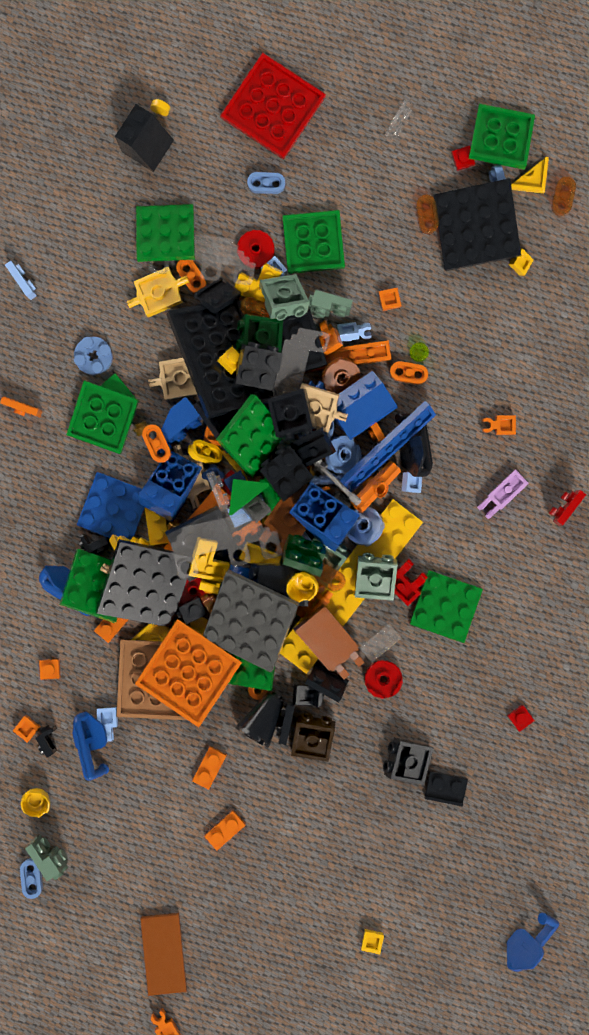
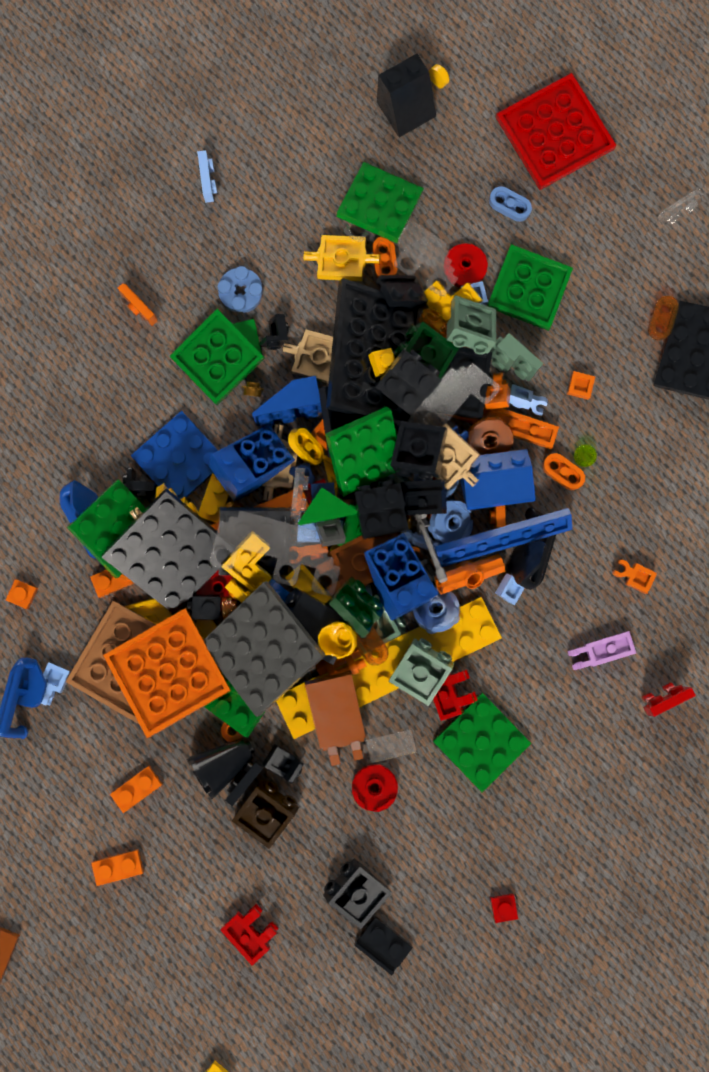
camera: 15 degrees right, 5 degrees down
orange plate [142,424,171,463] -> none
black plate [305,662,349,703] -> none
none -> red plate [220,903,279,966]
none -> black bracket [259,314,289,350]

